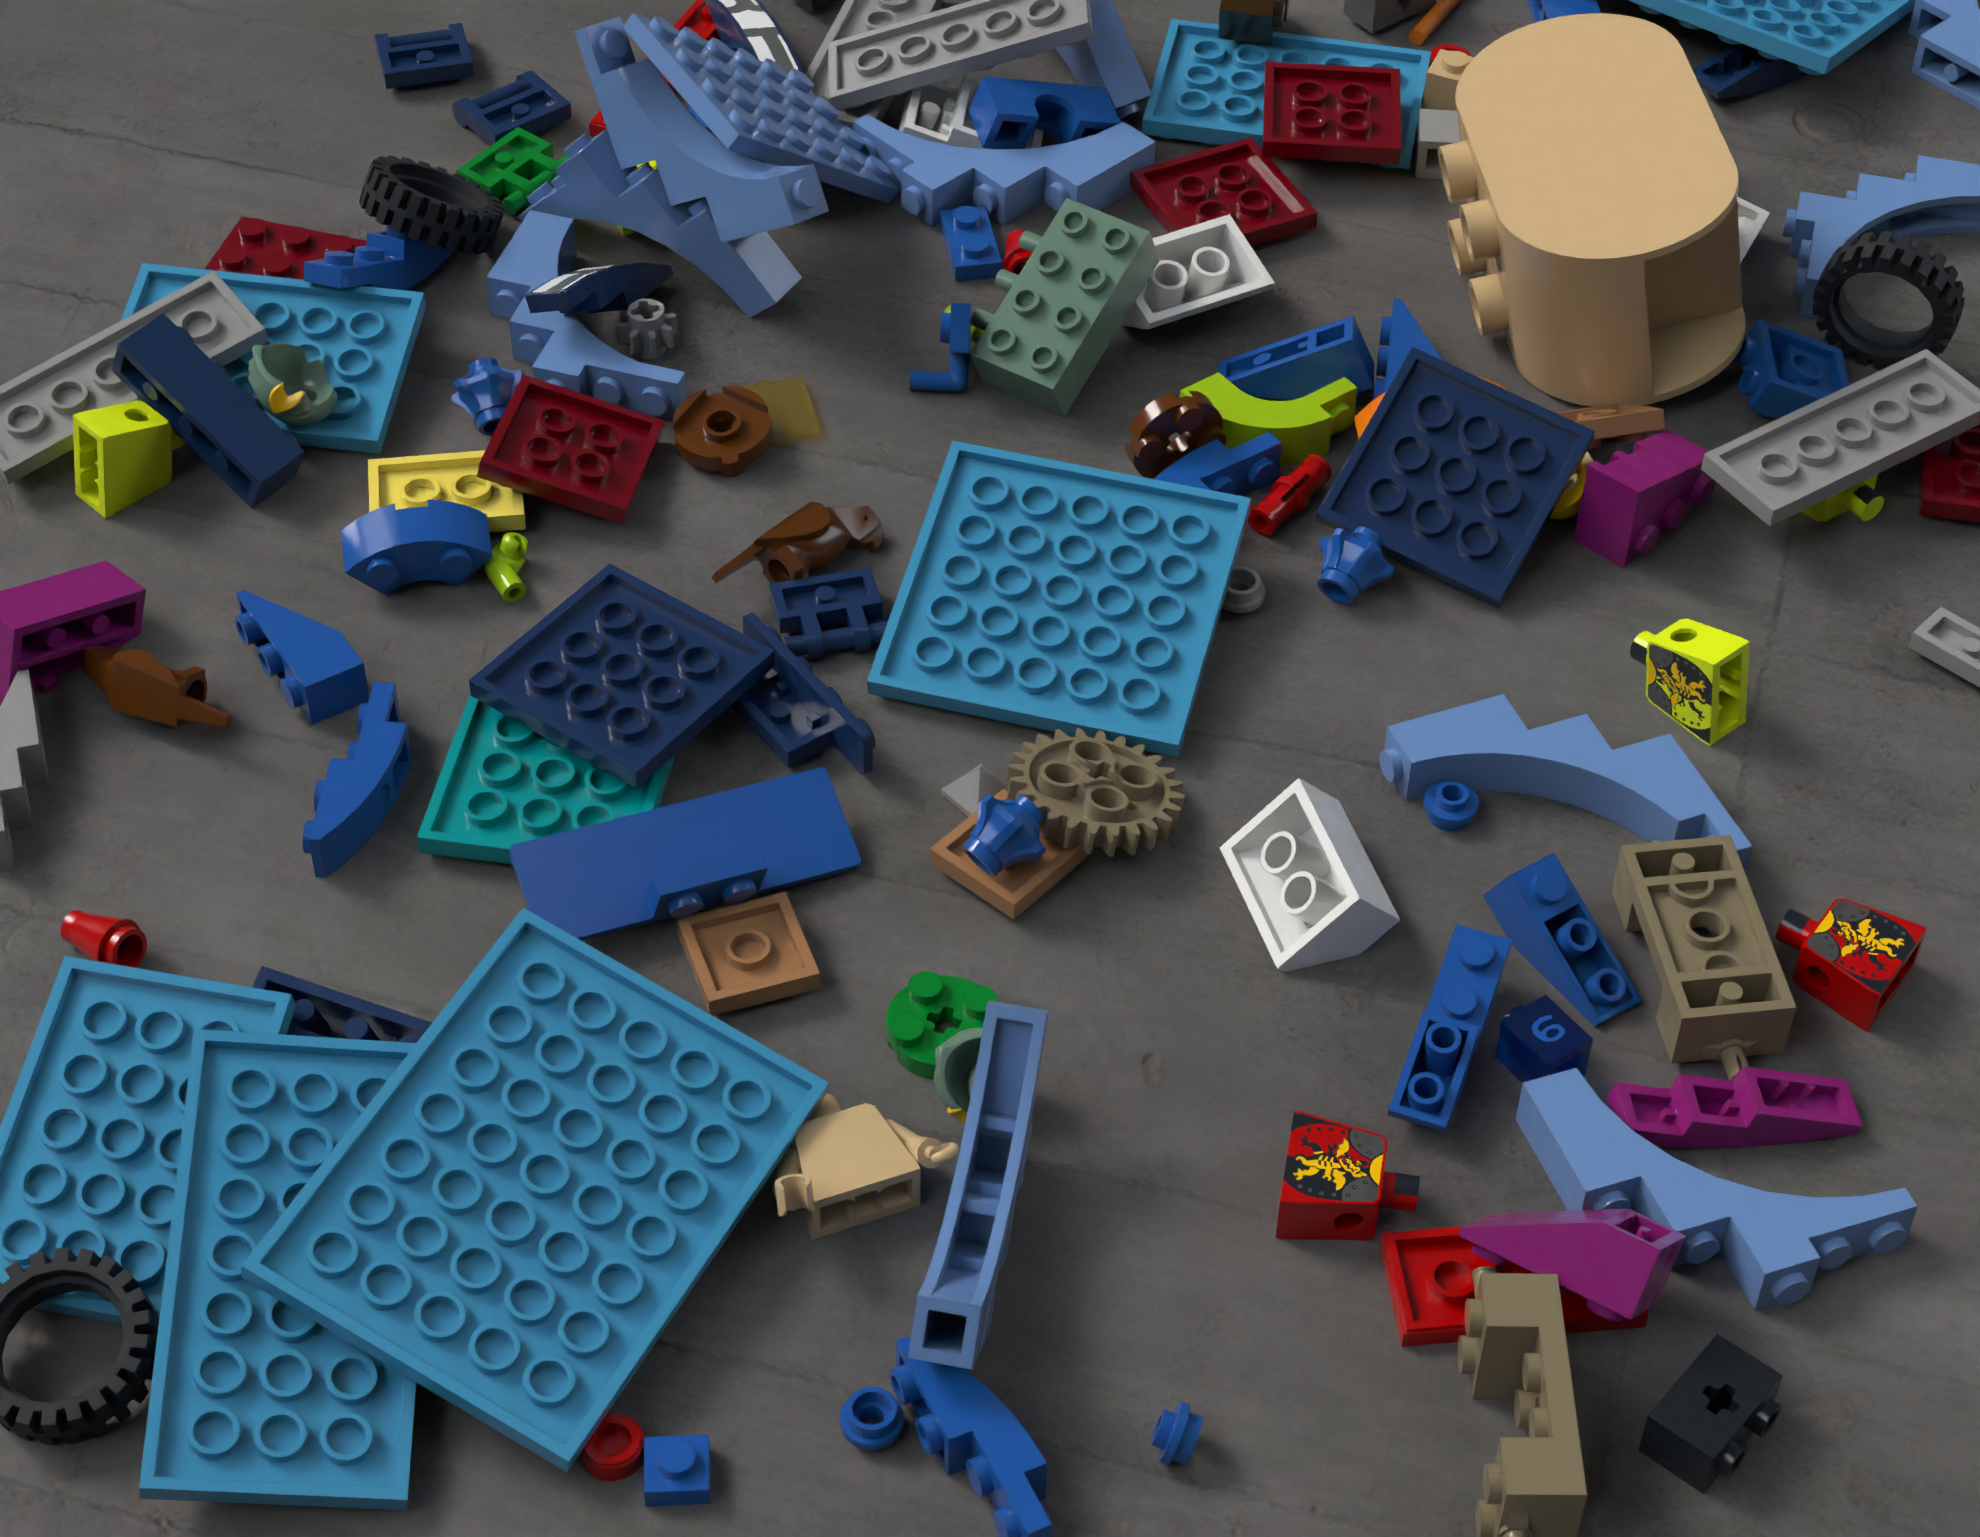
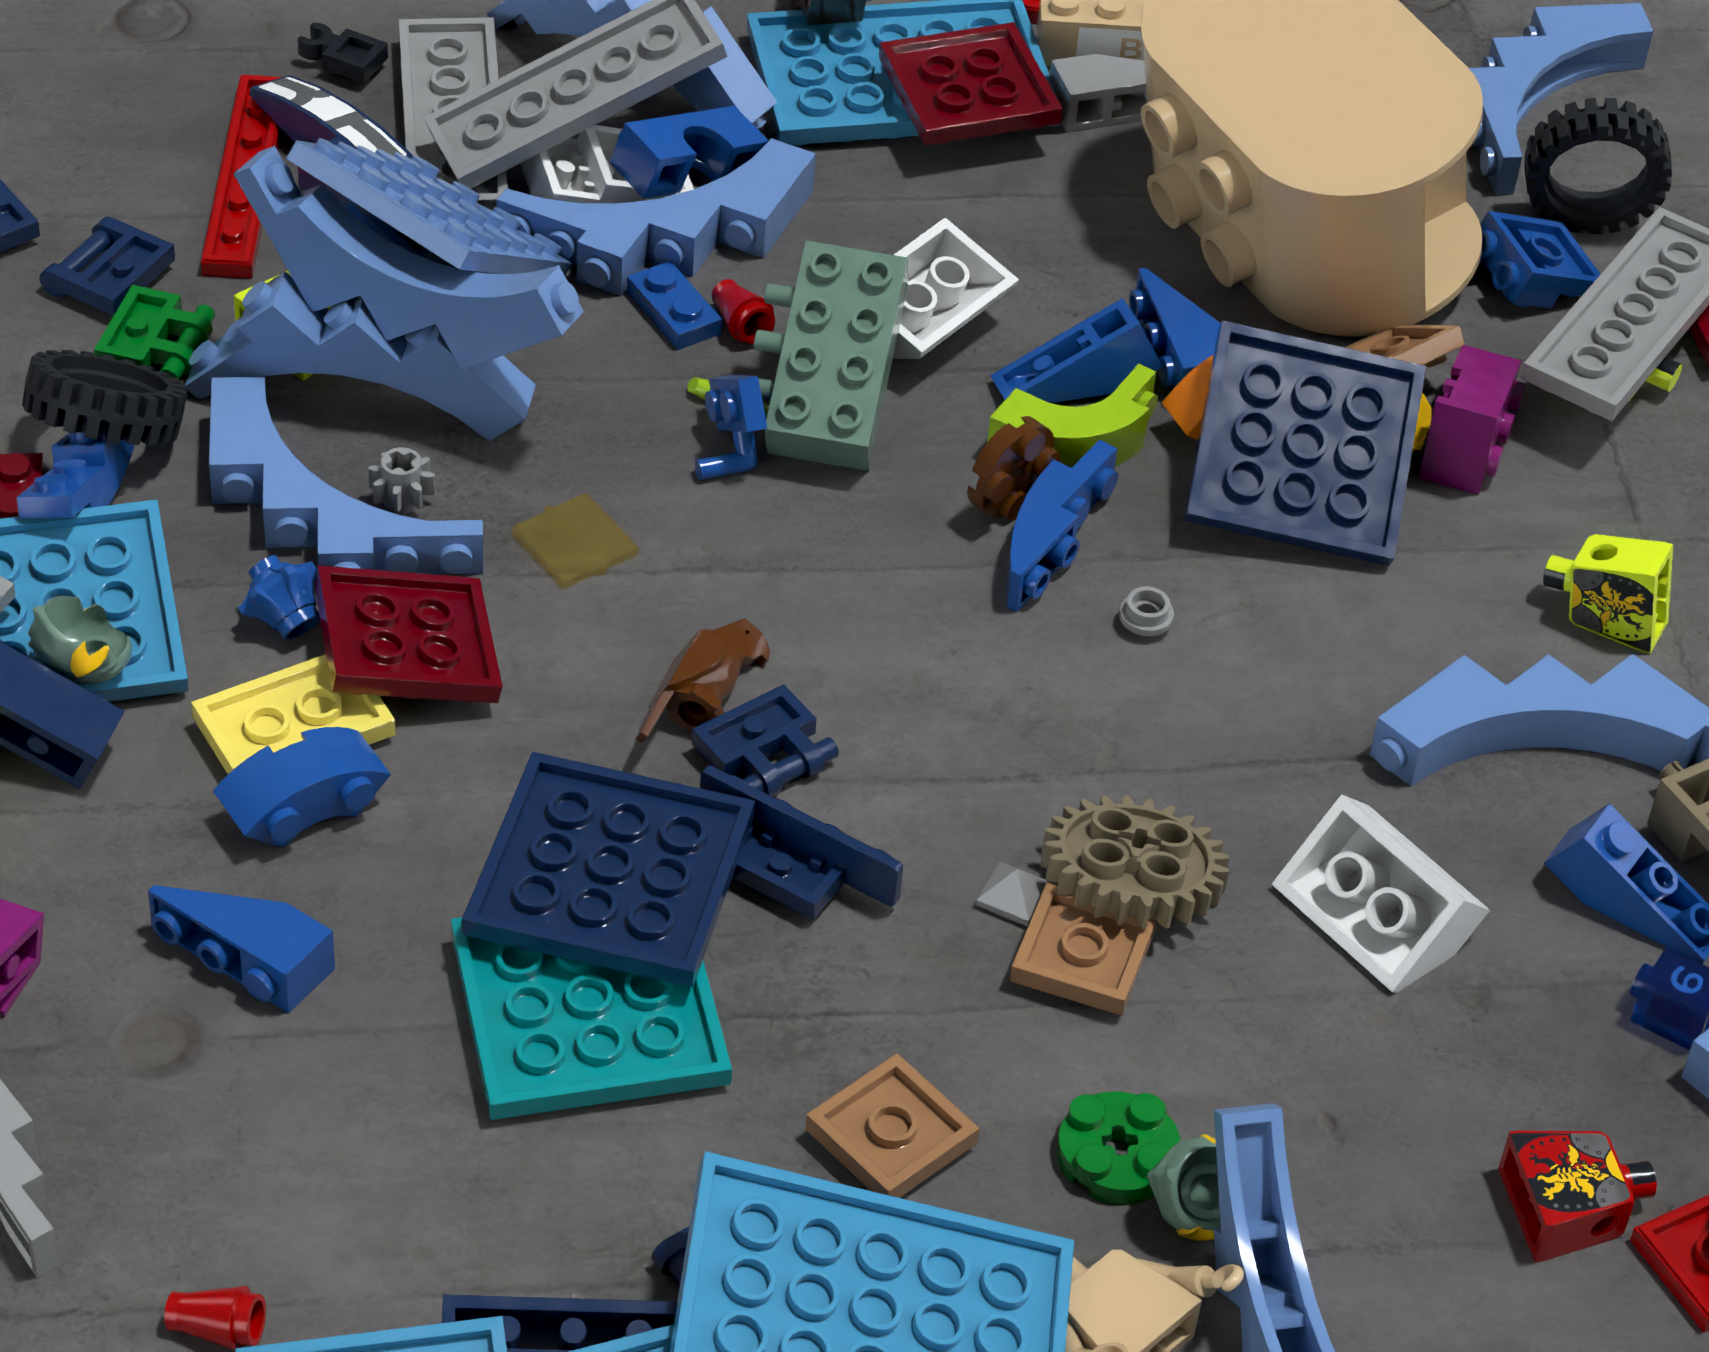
camera: 25 degrees left, 0 degrees up
reddish brown animal [83,645,231,728] -> none
blue slope [302,682,412,878] -> none
lime arm [484,532,529,603] -> none
blue bracket [509,767,861,941] -> none
dark blue slope [525,262,674,313] -> none
reddish brown plate [673,386,773,477] -> none
dark azure plate [867,440,1251,757] -> none
blue rock [962,794,1046,878] -> none
dark red plate [1130,137,1318,247] -> none
red pin [1248,454,1332,536] -> none
blue rock [1317,526,1395,605] -> none
blue slope [1388,924,1512,1133] -> none
blue plate [1423,781,1479,831] -> none

